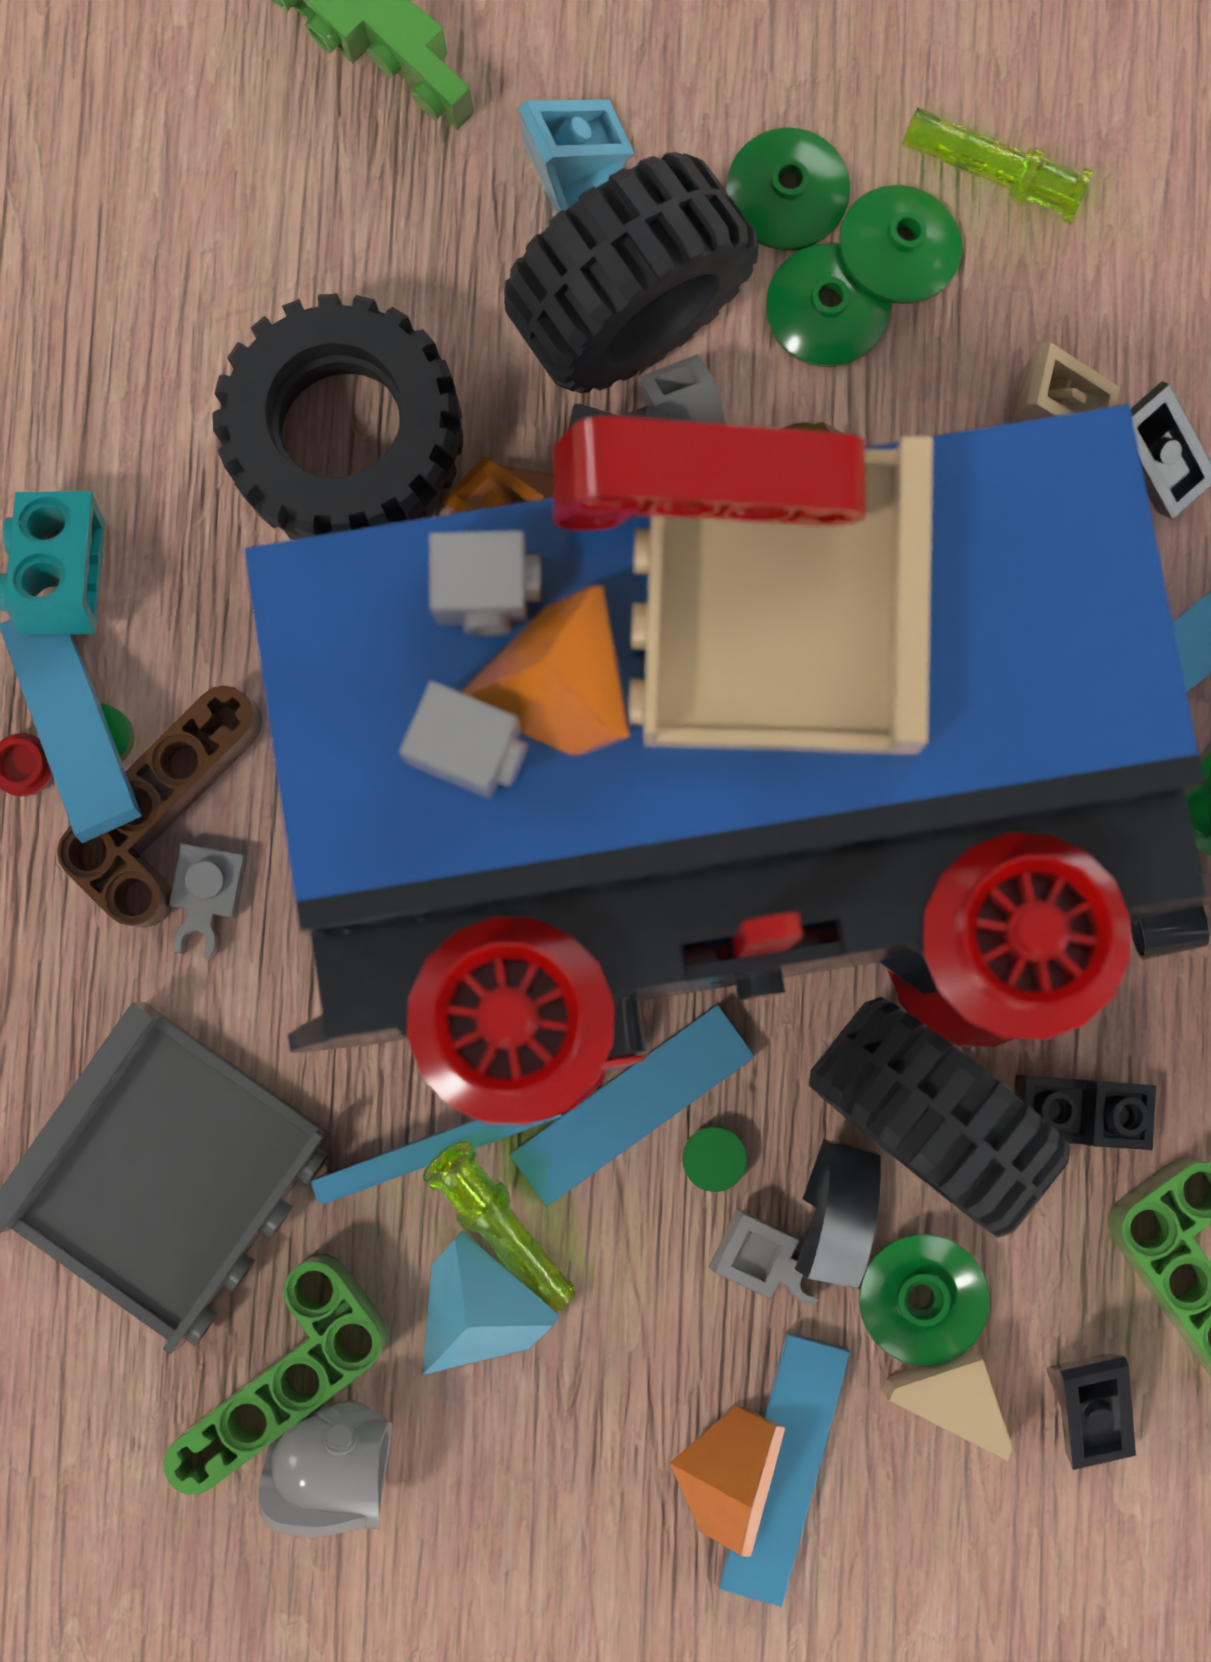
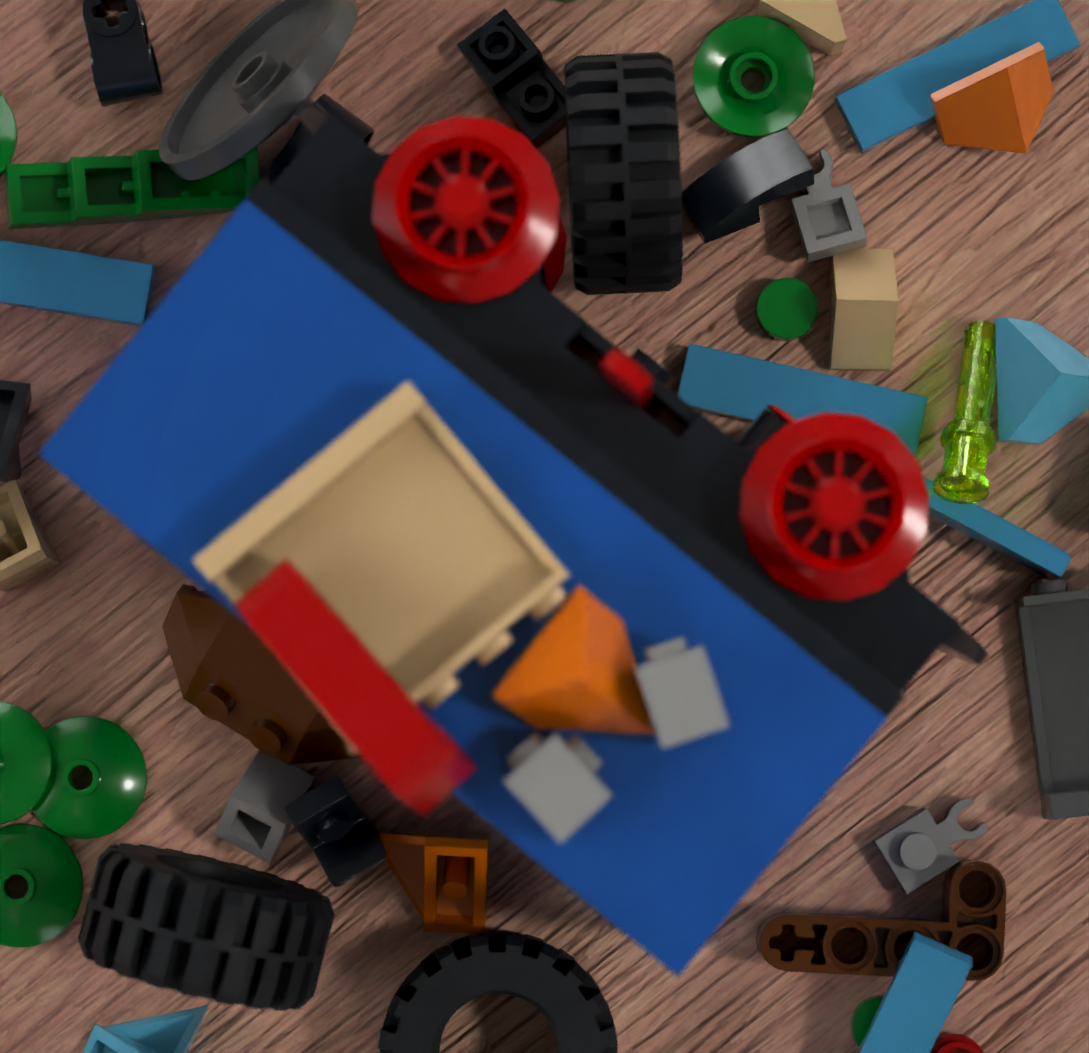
camera: 135 degrees left, 0 degrees up
none -> tan slope [829,249,899,371]

